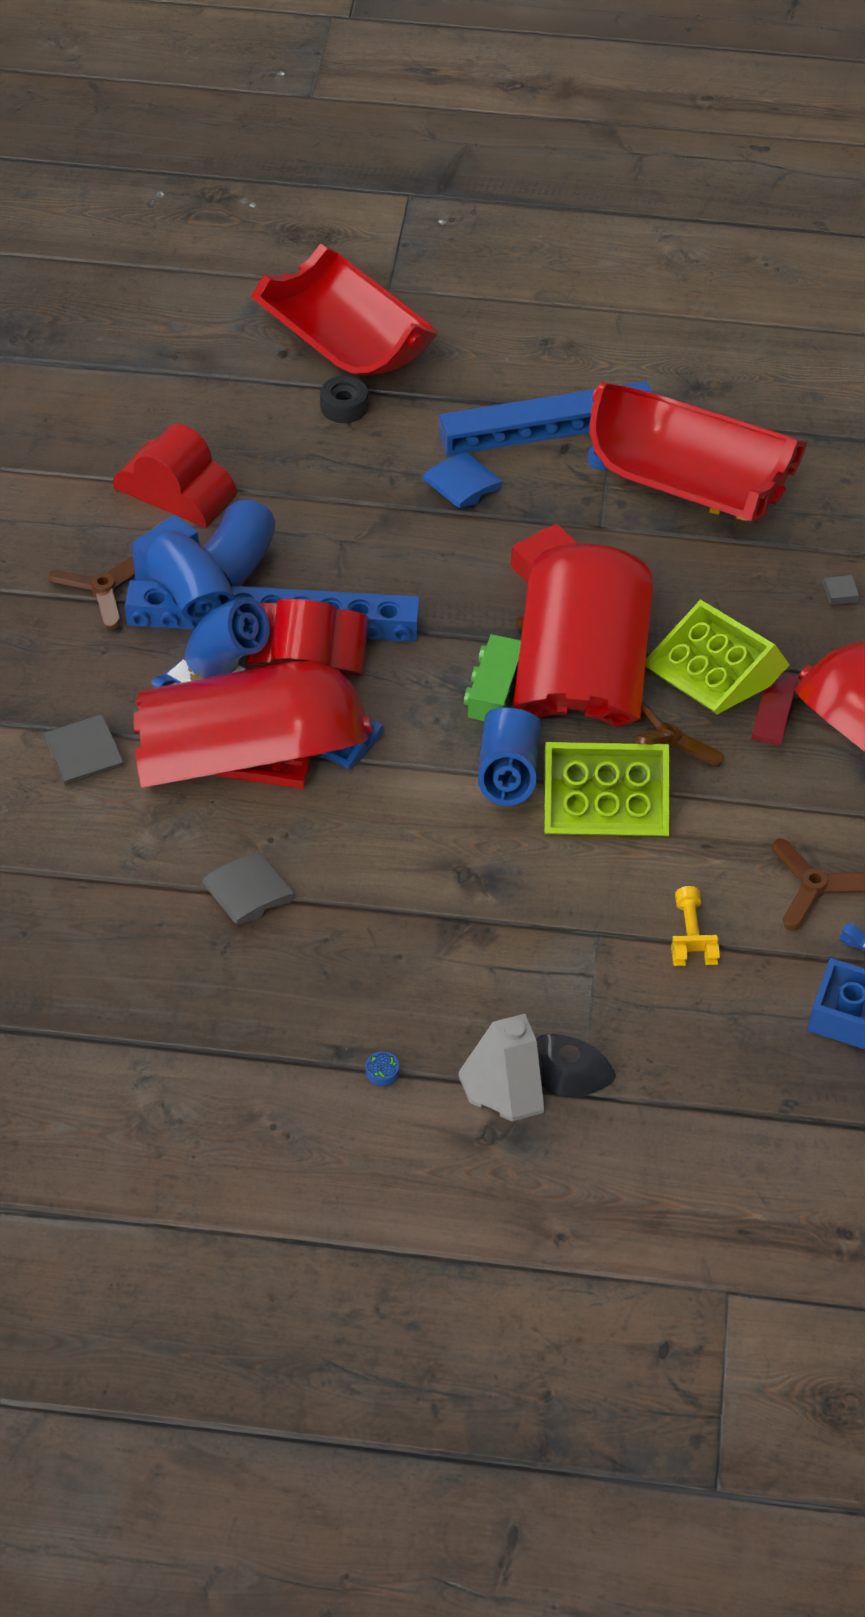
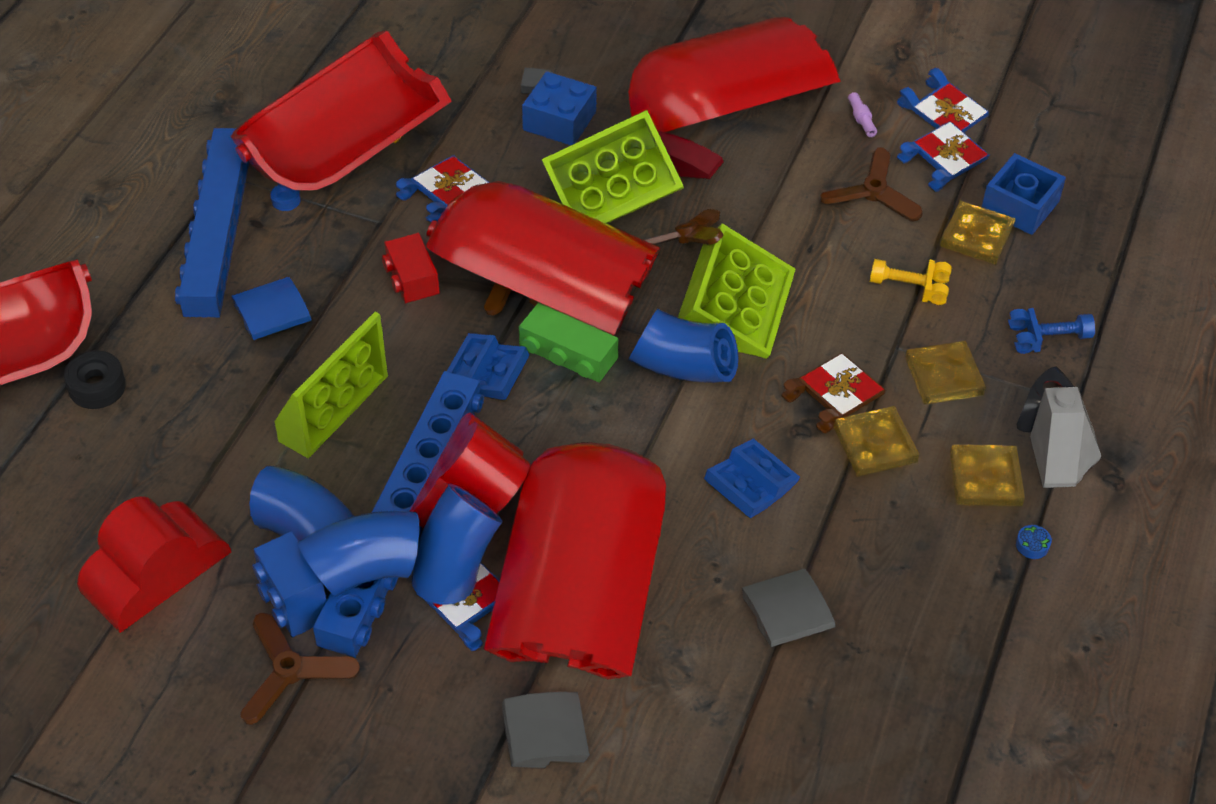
camera: 75 degrees left, 0 degrees up
none -> lime slope [274,311,388,459]
none -> flag [396,155,490,223]
none -> blue slope [446,333,530,400]
none -> blue brick [522,71,597,145]
none -> blue slope [704,438,800,518]
none -> flag [781,353,886,433]
none -> clear yellow plate [834,406,920,477]
none -> clear yellow plate [905,341,986,405]
none -> clear yellow plate [940,201,1016,265]
none -> clear yellow plate [950,445,1025,506]
none -> blue bar [1008,308,1095,354]

